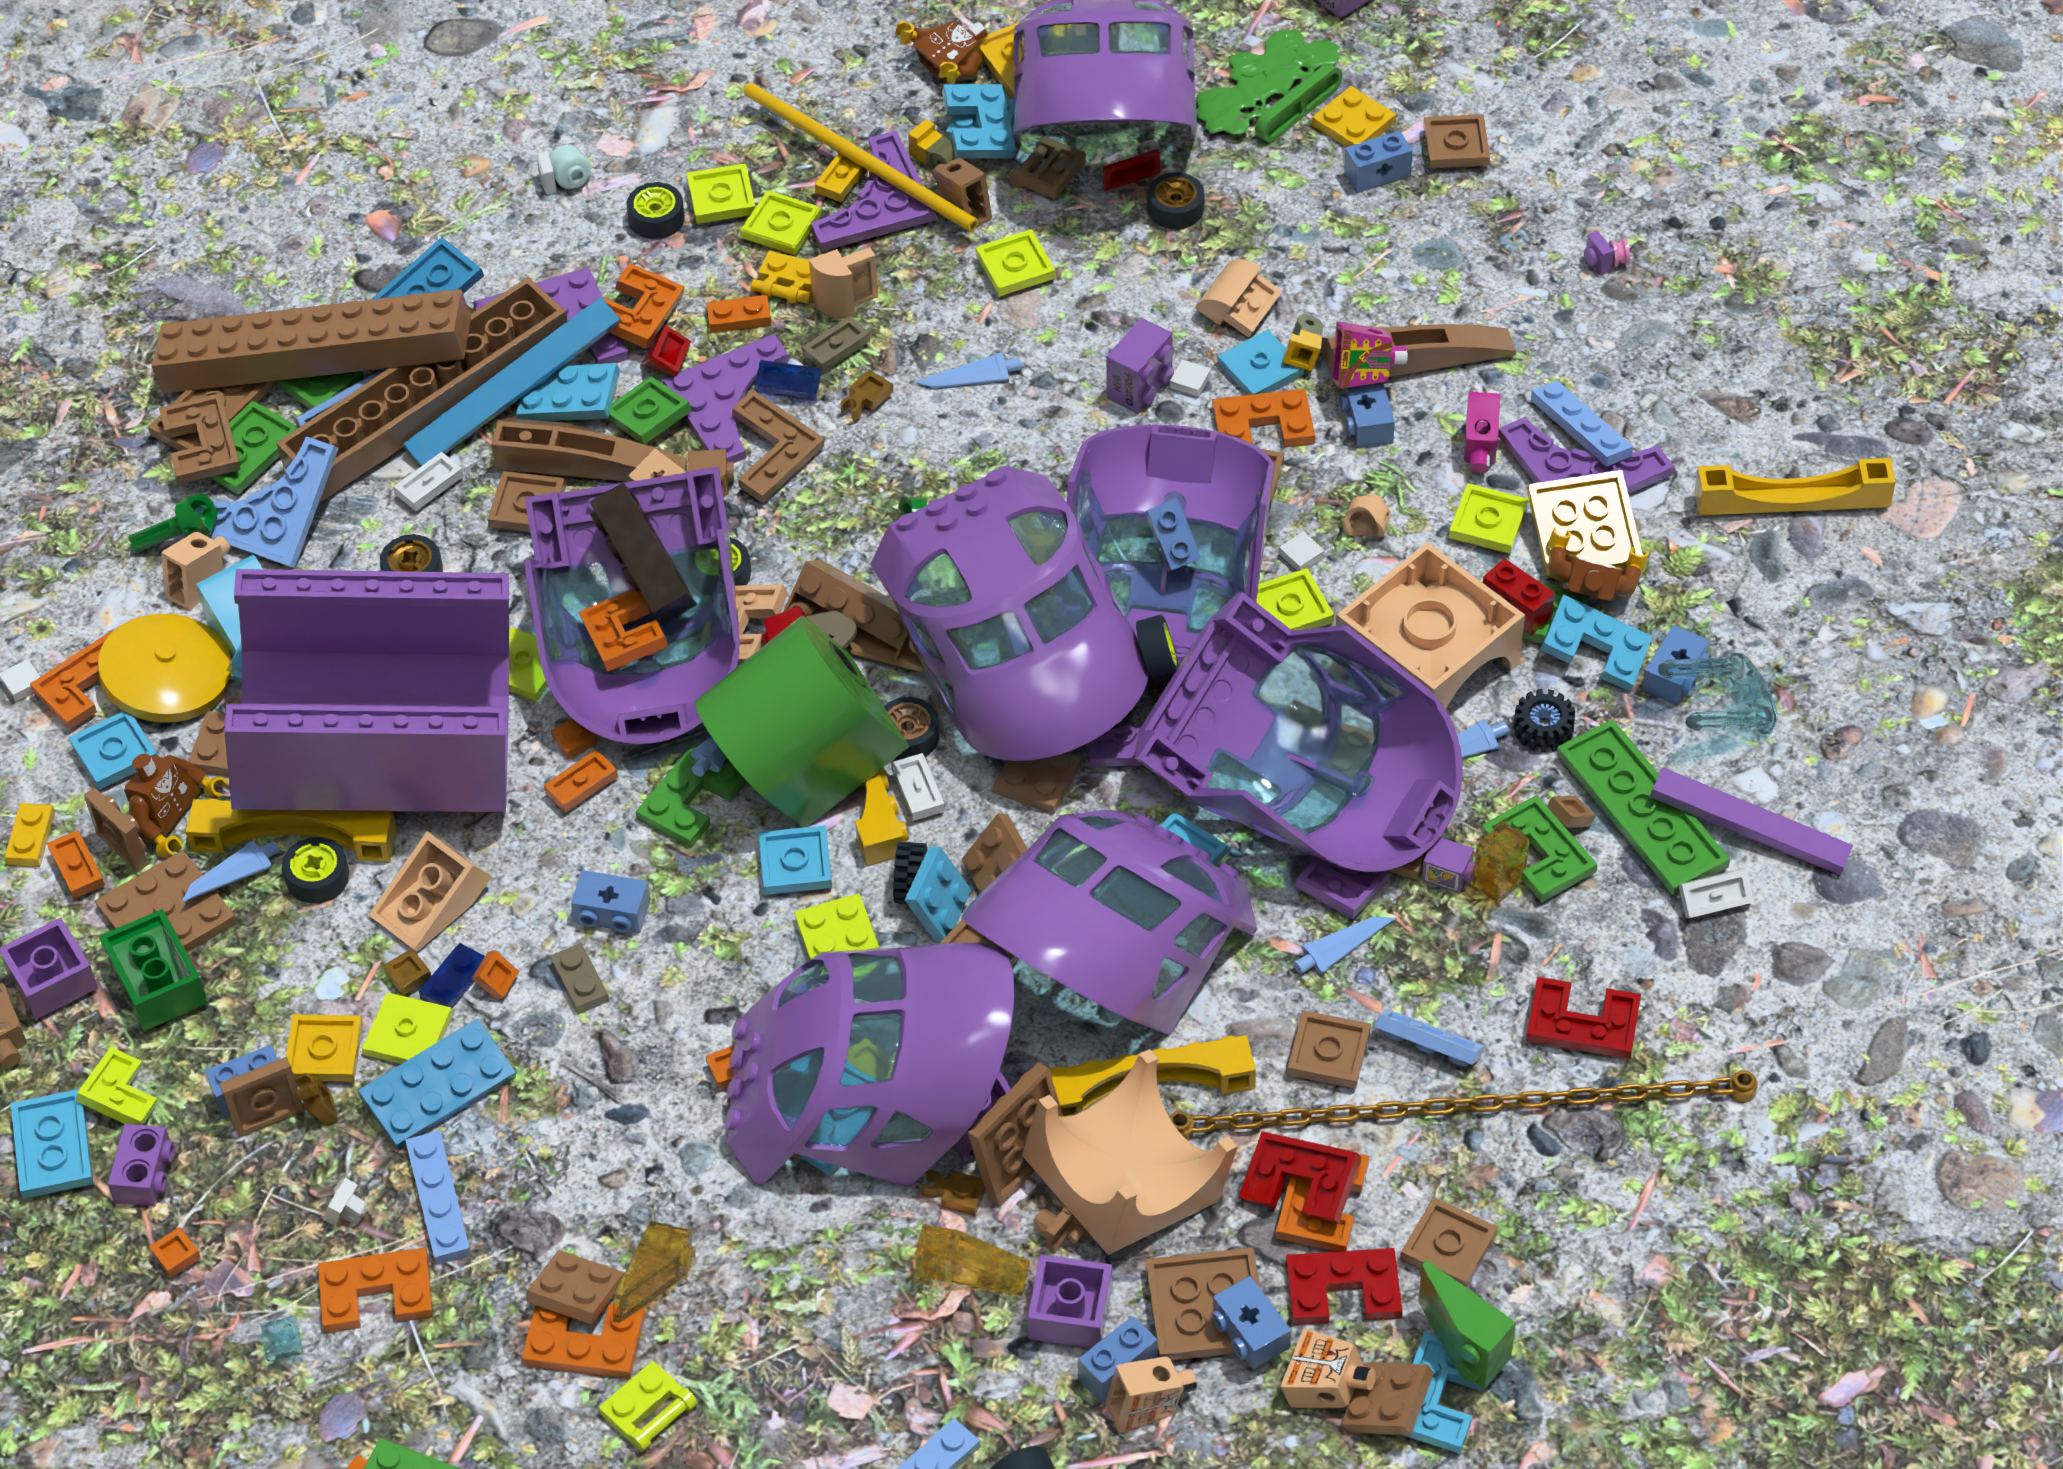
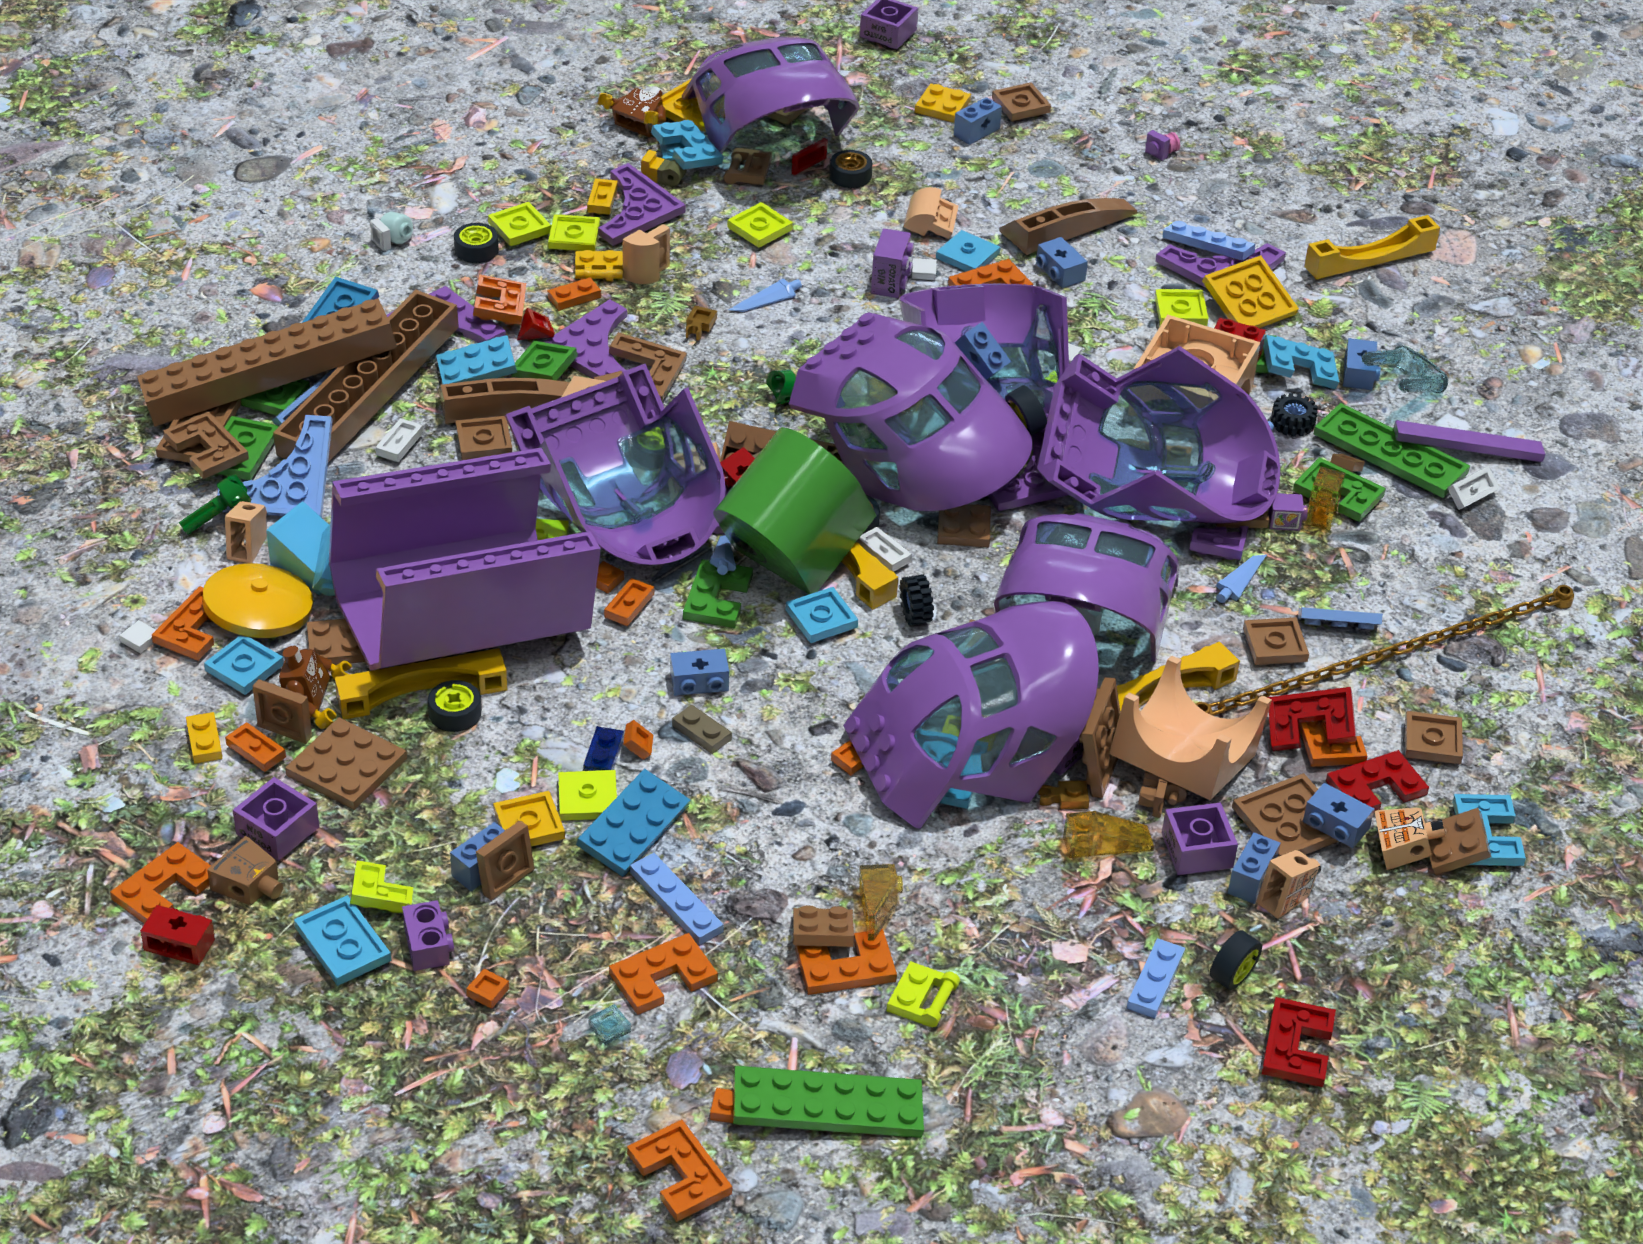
camera: 25 degrees left, 10 degrees down
green slope [99,909,208,1031] -> none
light blue bar [181,841,279,903] -> none
pearl gold plate [293,1073,338,1126] -> none
white tile [323,1178,367,1227] -> none
light nougat slope [368,831,492,952] -> none
pearl gold plate [383,948,432,996] -> none
dark azure tile [403,297,621,467] -> none
orange plate [578,589,668,672] -> none
dark brown brick [590,482,697,624] -> none
yellow piece [743,82,979,232] -> none
clear blue plate [755,360,822,401] -> none
neon yellow plate [794,893,879,969] -> none
dark tan plate [802,316,870,372] -> none
medium azure plate [905,846,971,943] -> none
medium nougat torso [933,158,992,232] -> none
medium nougat plate [961,813,1027,893] -> none
bright green plant [1196,29,1343,143] -> none
yellow leg [1282,314,1323,371] -> none
torso [1331,321,1407,388] -> none
light nougat piece [1342,494,1391,537] -> none
bright green slope [1418,1260,1516,1389] -> none
dark pink torso [1464,392,1501,473] -> none
red plate [1526,976,1641,1059] -> none
dark orange torso [1547,527,1649,601] -> none

